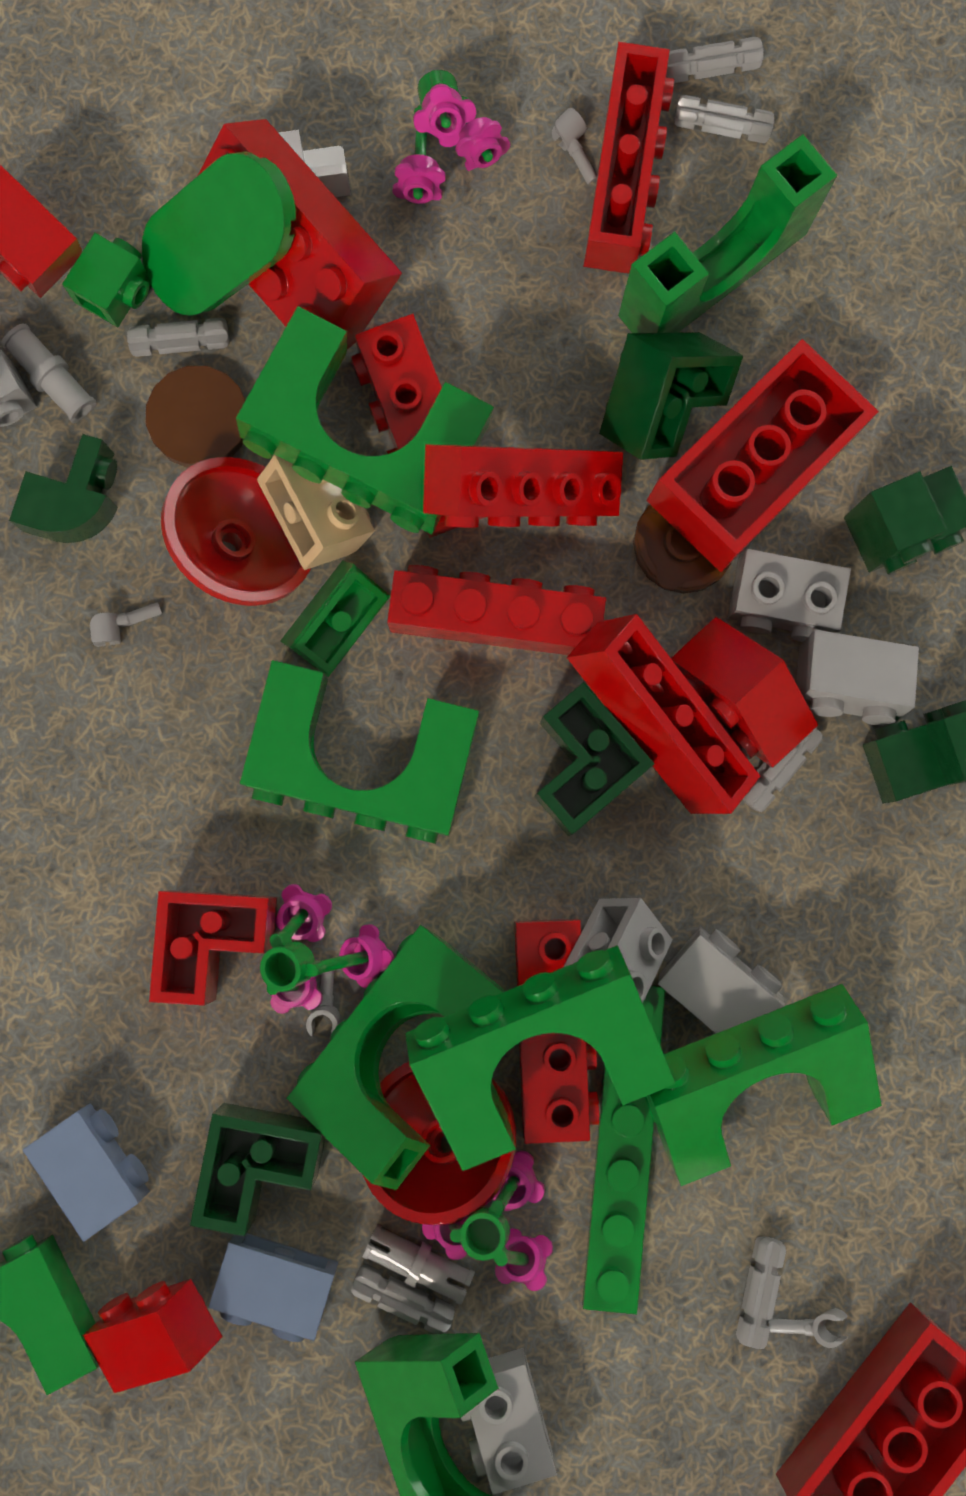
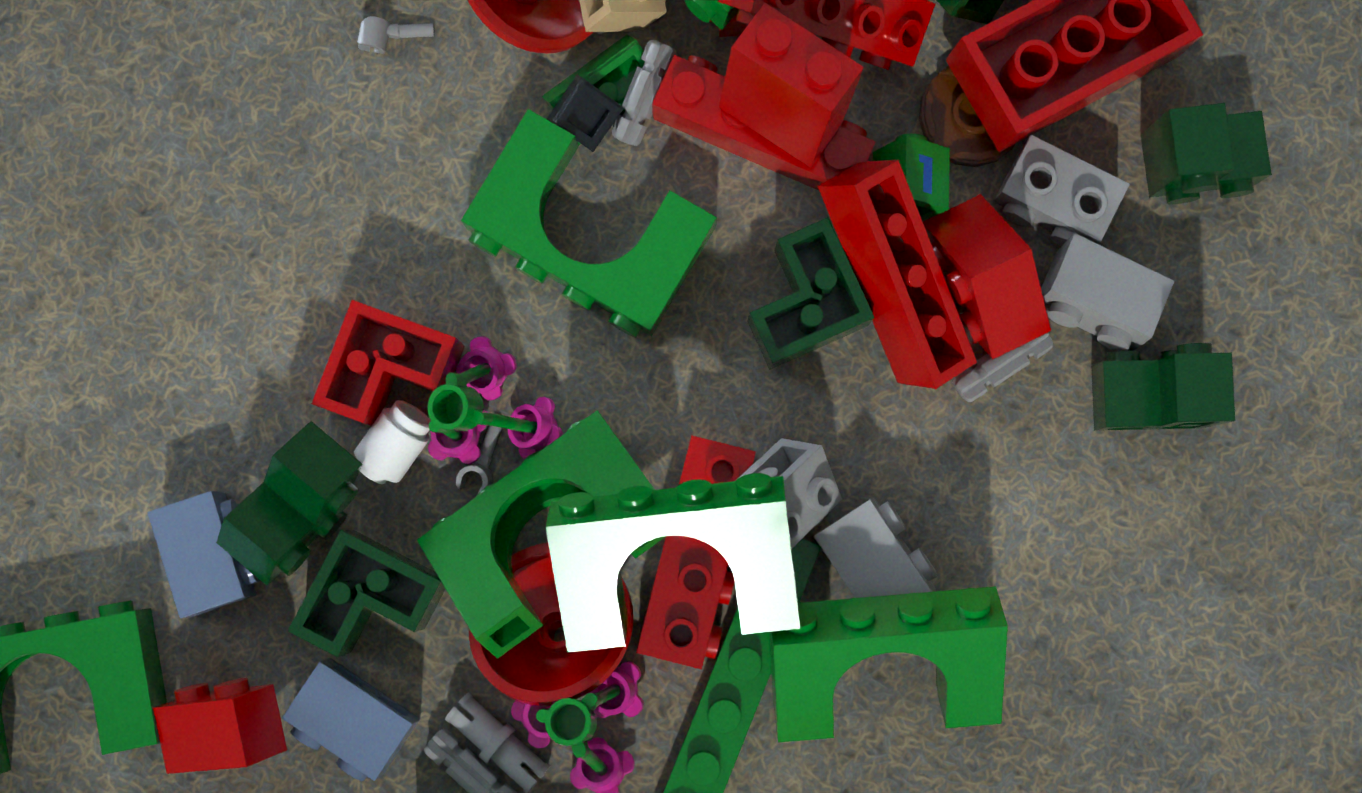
camera: 25 degrees right, 0 degrees up
none -> dark green brick [216,421,363,586]
none -> white brick [354,400,431,484]
none -> black tile [547,74,624,152]
none -> light grey axle [612,40,677,146]
none -> red brick [719,3,864,168]
none -> green brick [873,133,950,221]

